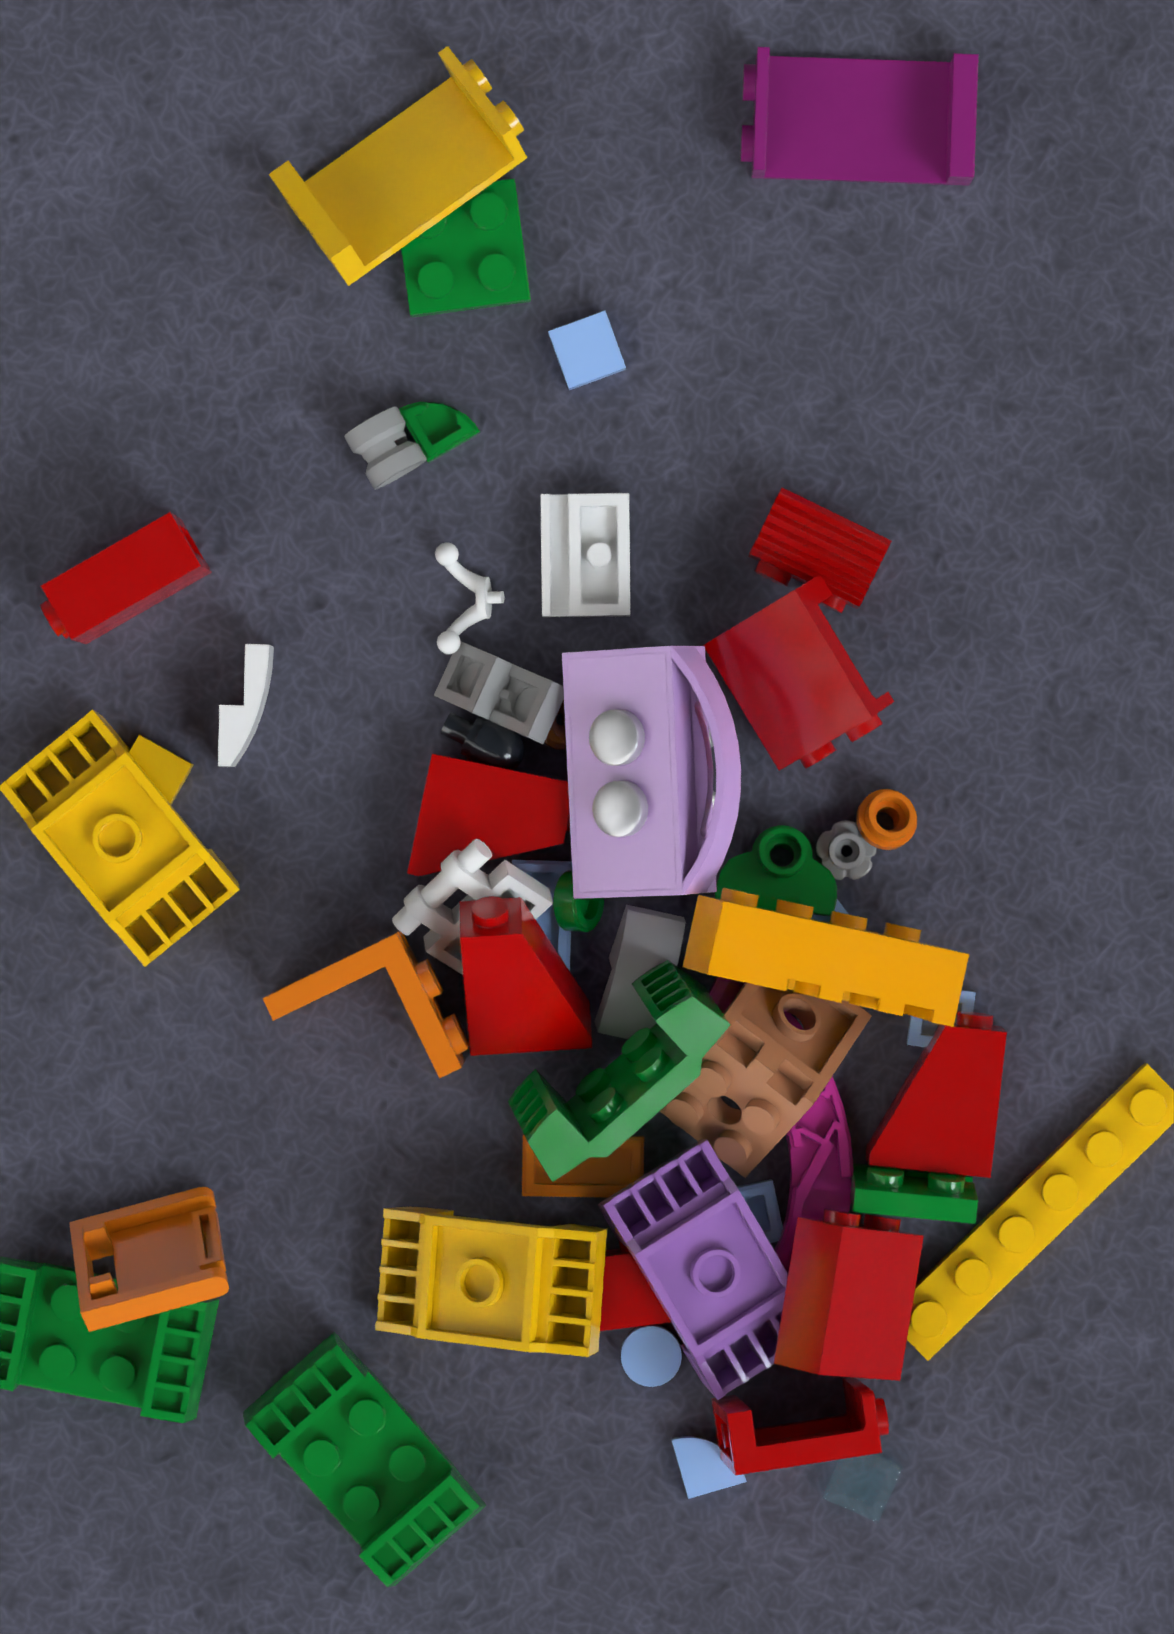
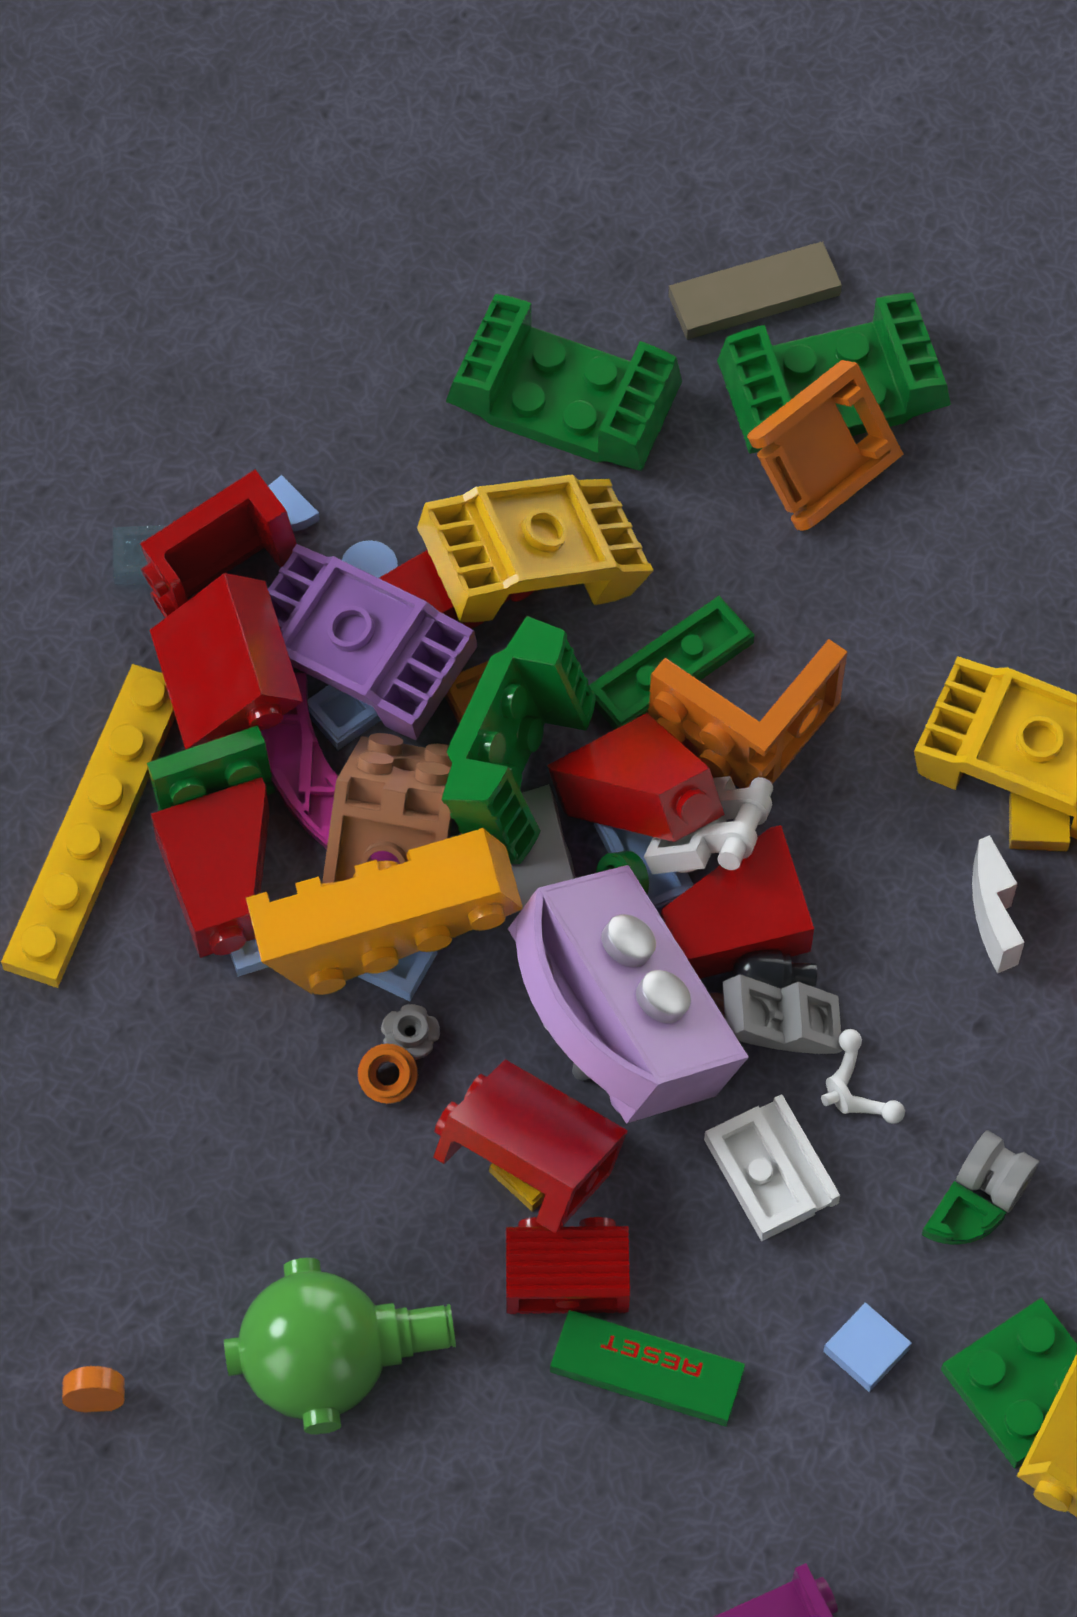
camera: 150 degrees right, 25 degrees down
green plate [715,825,837,916] -> none
none -> bright green piece [224,1258,456,1434]
none -> green tile [550,1310,745,1427]
none -> green tile [589,596,755,730]
none -> dark tan tile [668,241,842,340]

